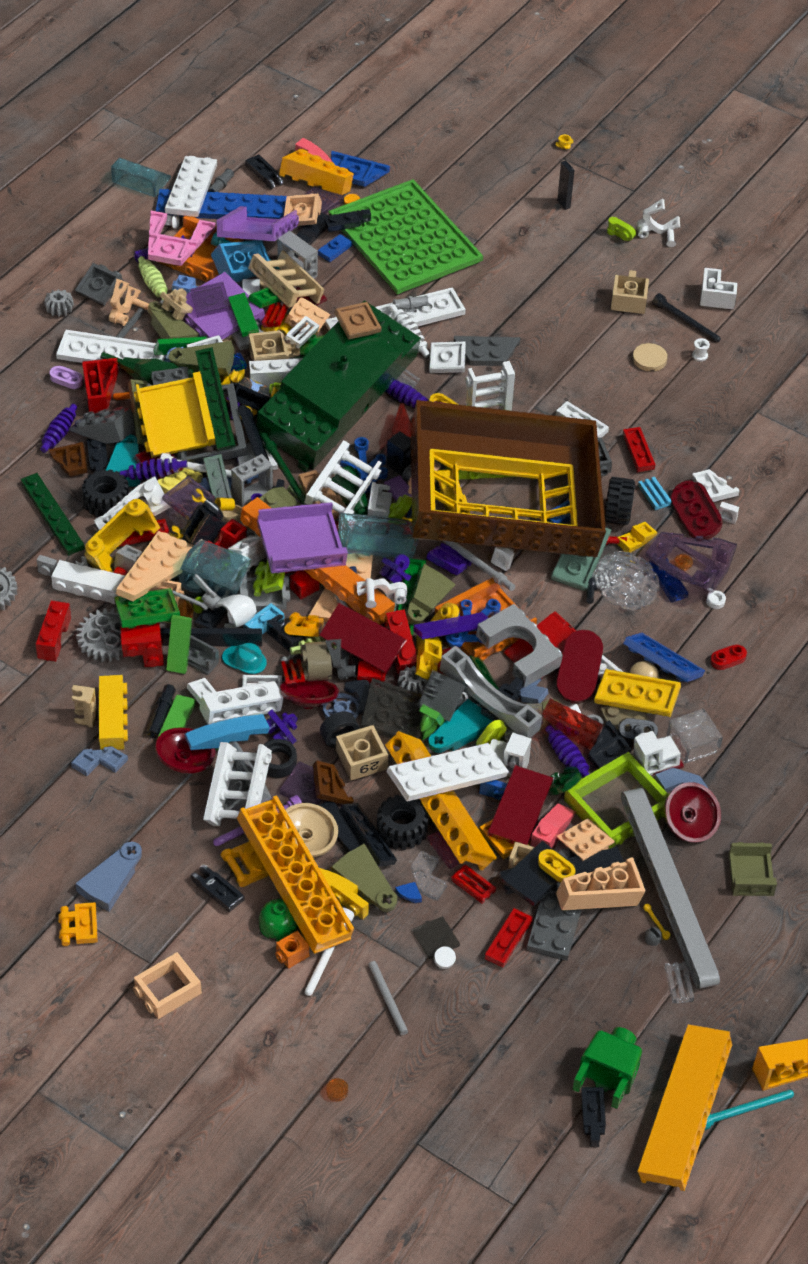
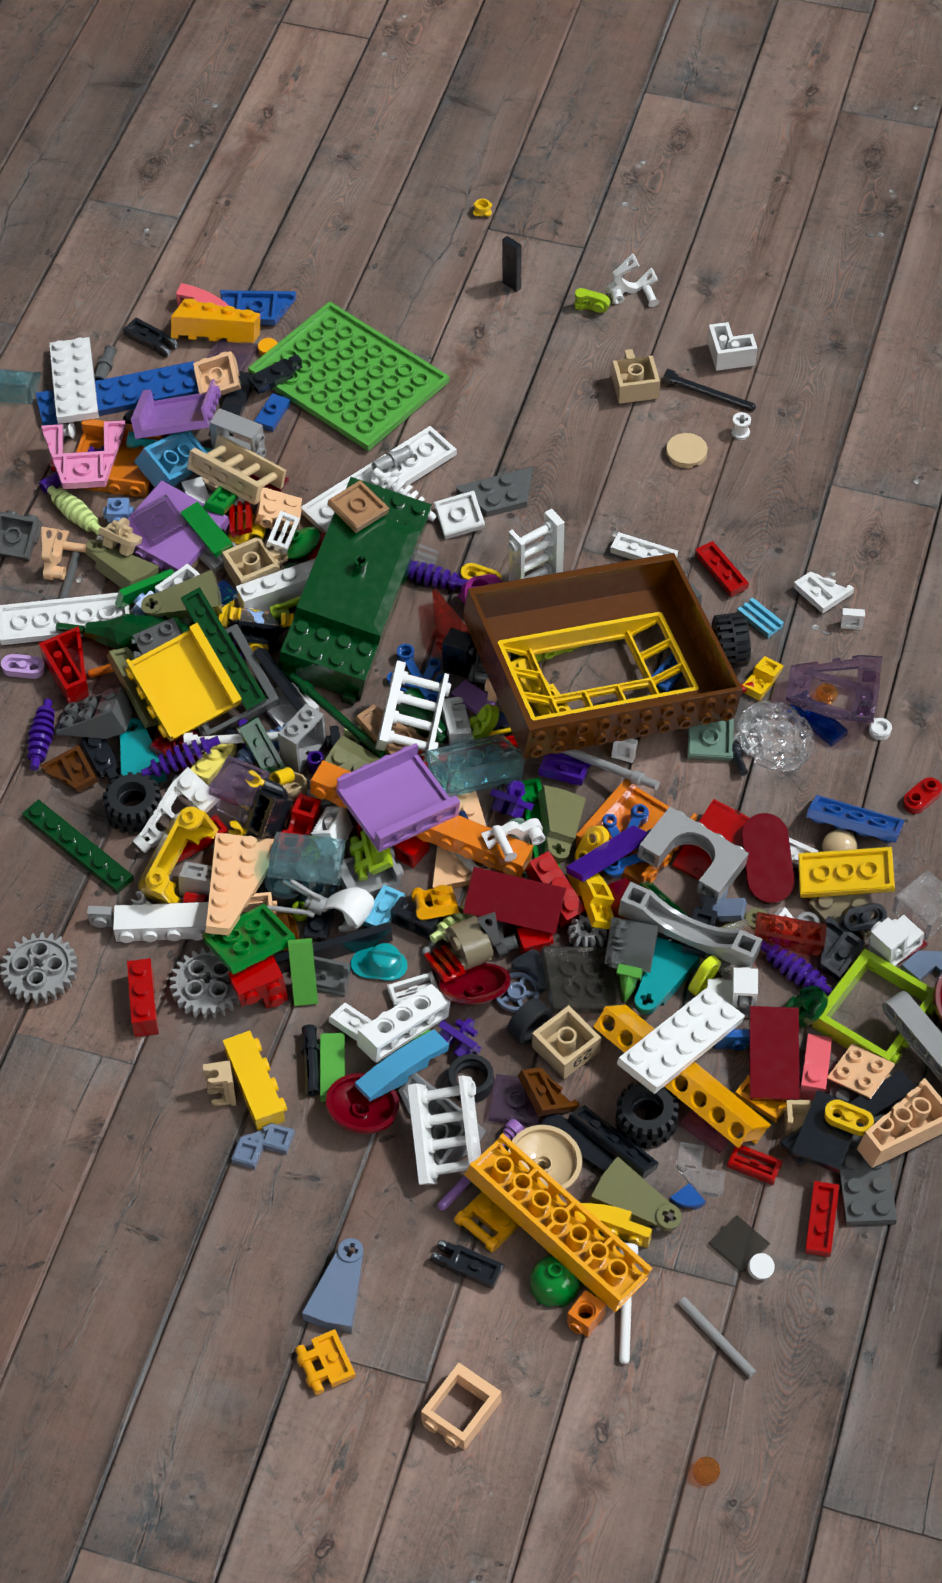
camera: 15 degrees left, 5 degrees up
dark red tile [670,480,723,540] -> none

